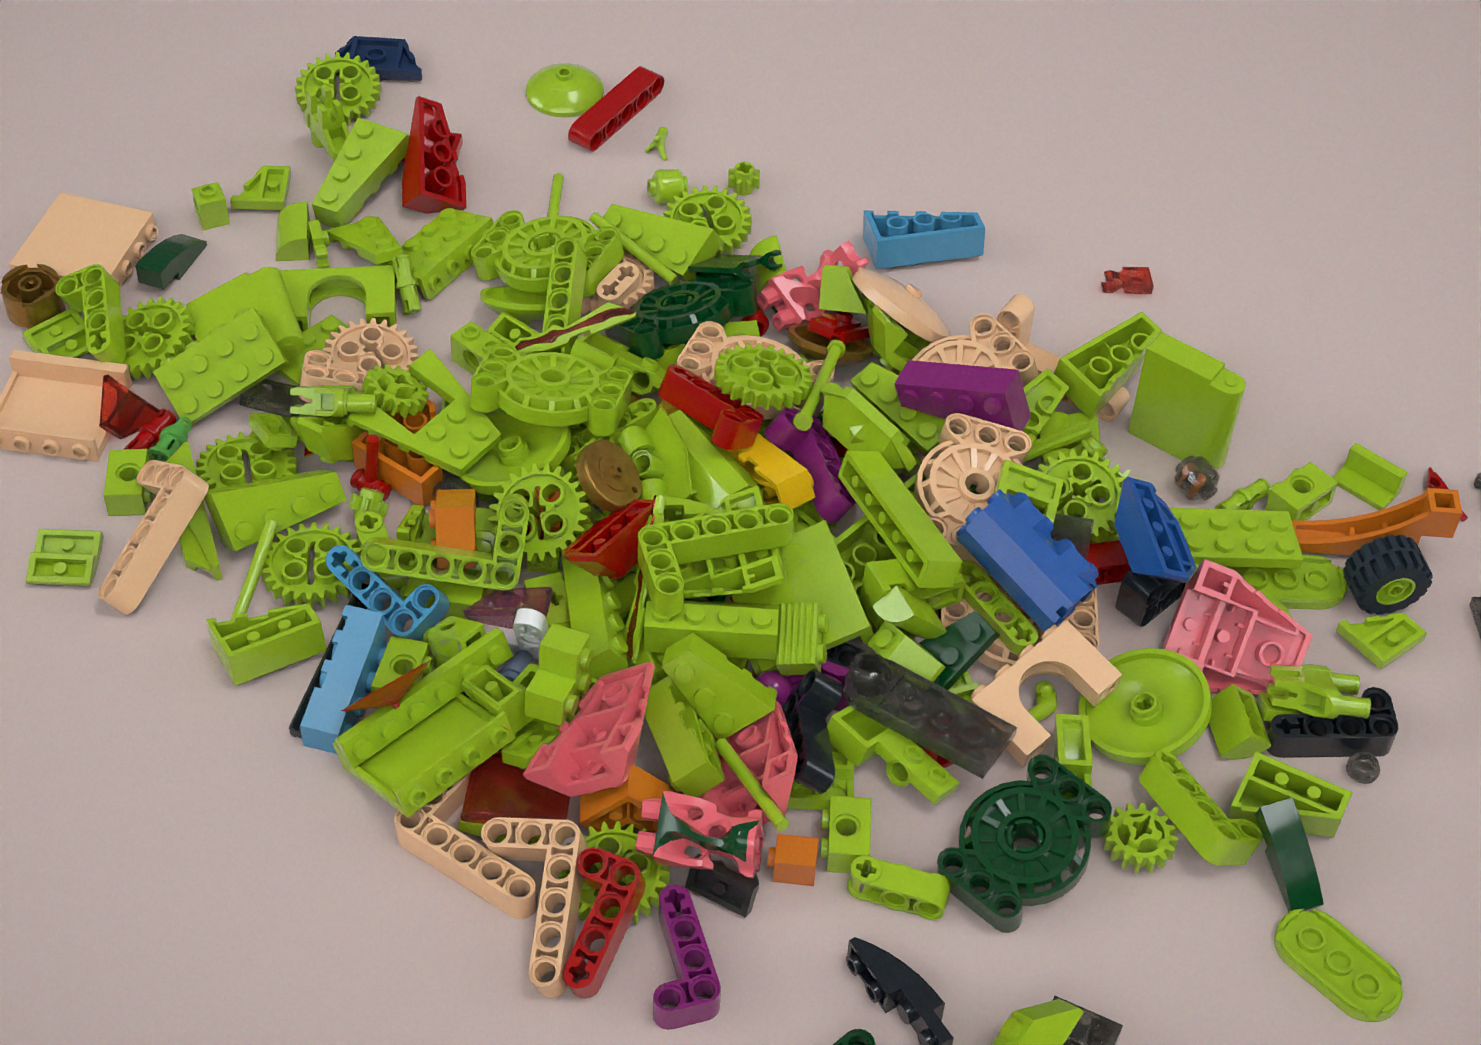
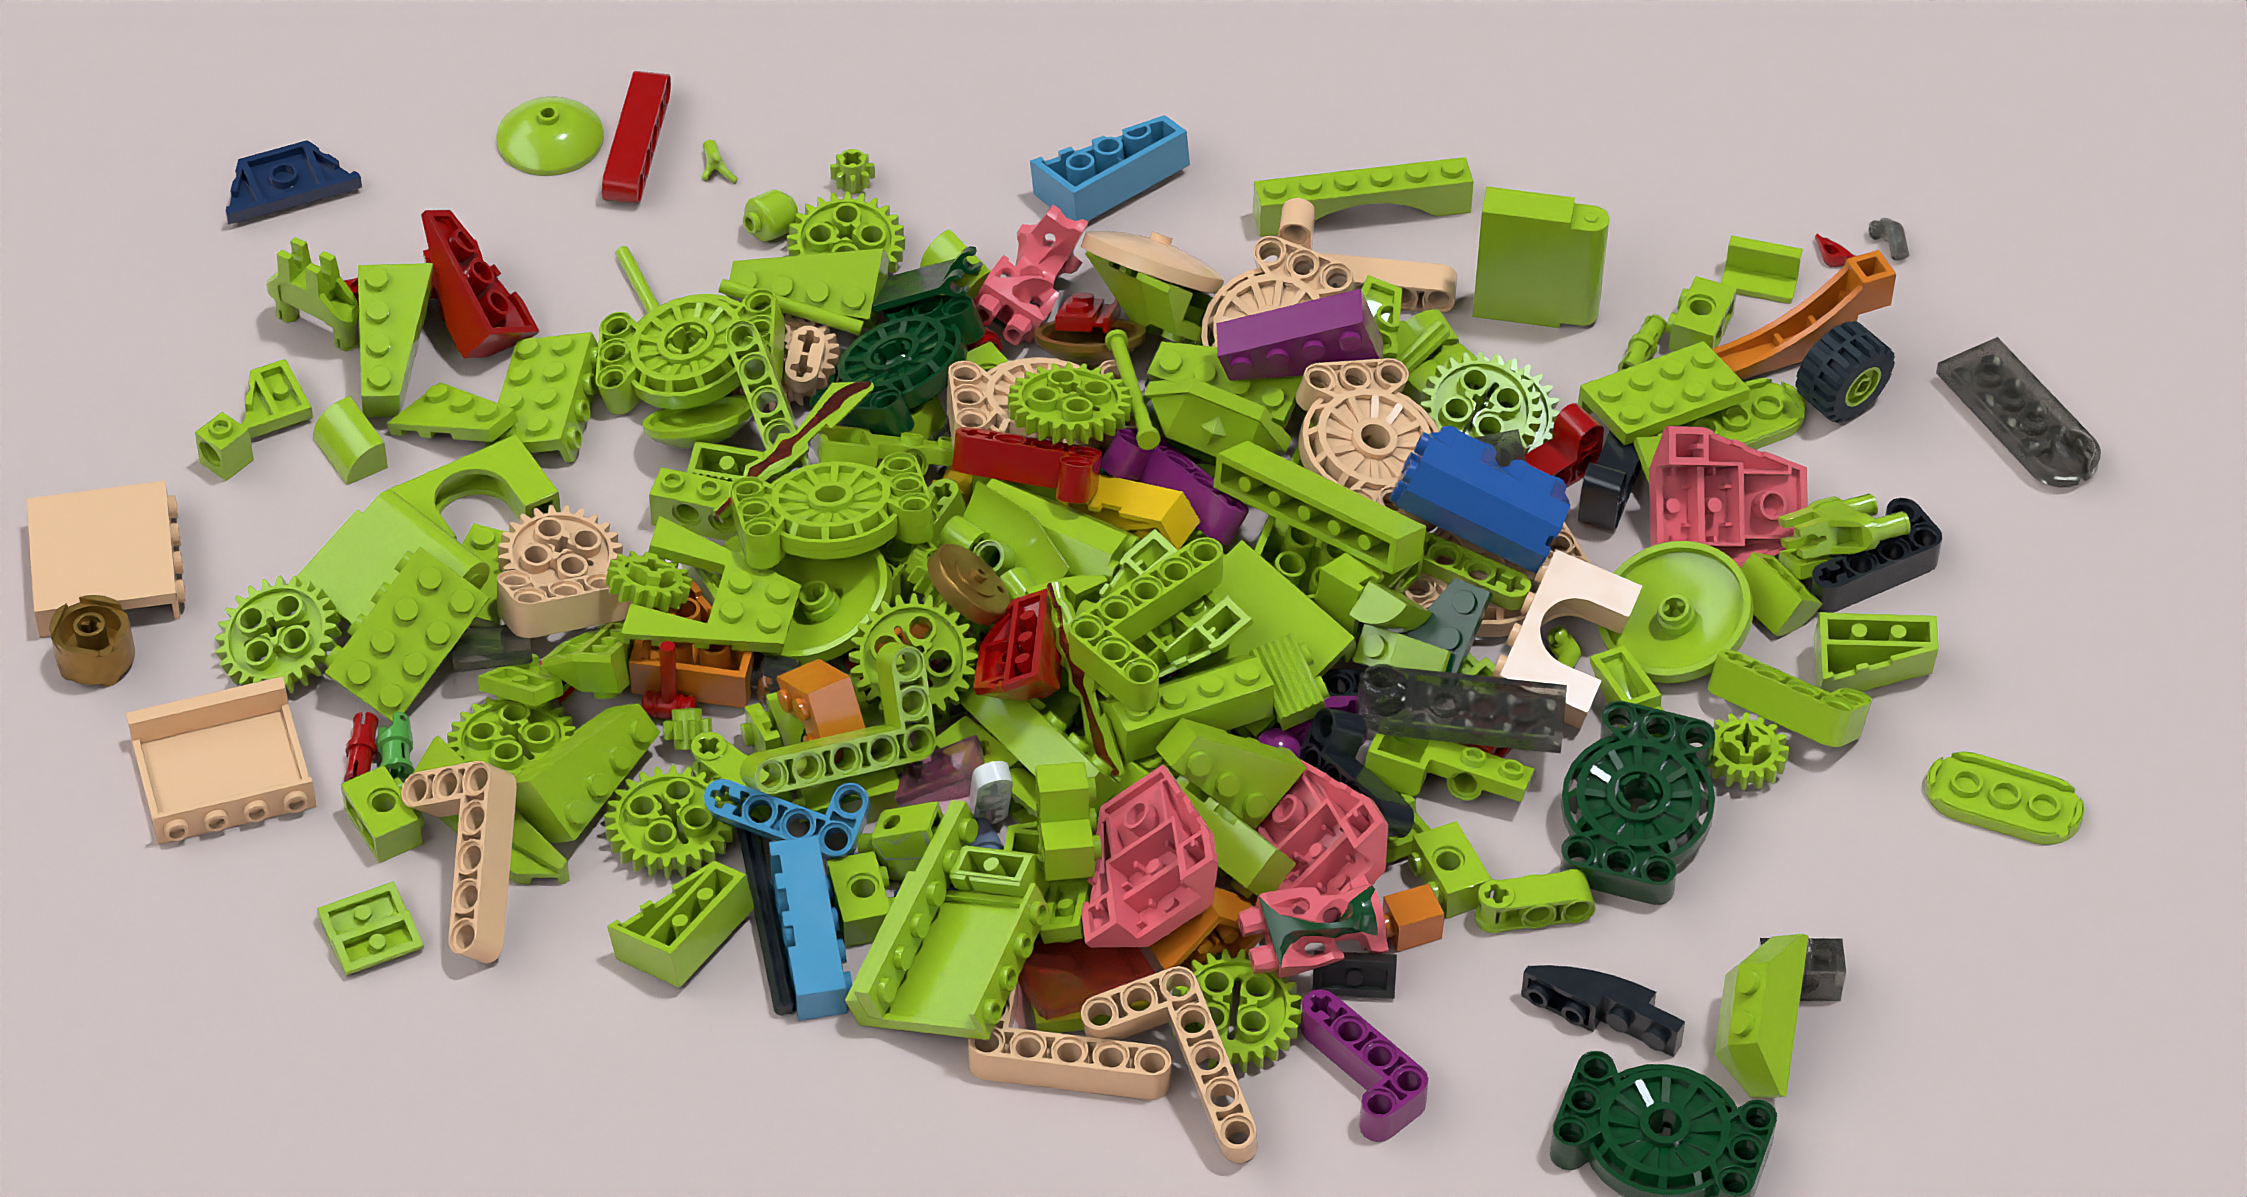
camera: 25 degrees left, 0 degrees up
lime slope [22,308,90,358] -> none
lime beam [55,264,126,364] -> none
clear red slope [99,374,165,440] -> none
dark green slope [135,234,207,290] -> none
lime bar [230,520,278,620] -> none
lime connector [290,385,380,417] -> none
lime gear [295,52,382,126] -> none
lime plate [308,219,330,268] -> none
hat [341,660,430,712] -> none
lime pin [392,255,422,315] -> none
red beam [563,847,646,999] -> none
lime bar [715,738,789,831] -> none
lime slope [819,265,867,314] -> none
lime plate [994,459,1064,523] -> none
lime wedge [1054,312,1162,420] -> none
lime plate [1081,434,1109,462] -> none
clear red plate [1101,267,1154,294] -> none
blue wedge [1114,476,1197,583] -> none
clear smoke head [1174,455,1220,501] -> none
dark green slope [1255,798,1324,912] -> none
lime wing [1336,612,1427,669] -> none
clear smoke plate [1346,752,1380,784] -> none
none -> lime arch [1253,157,1474,237]

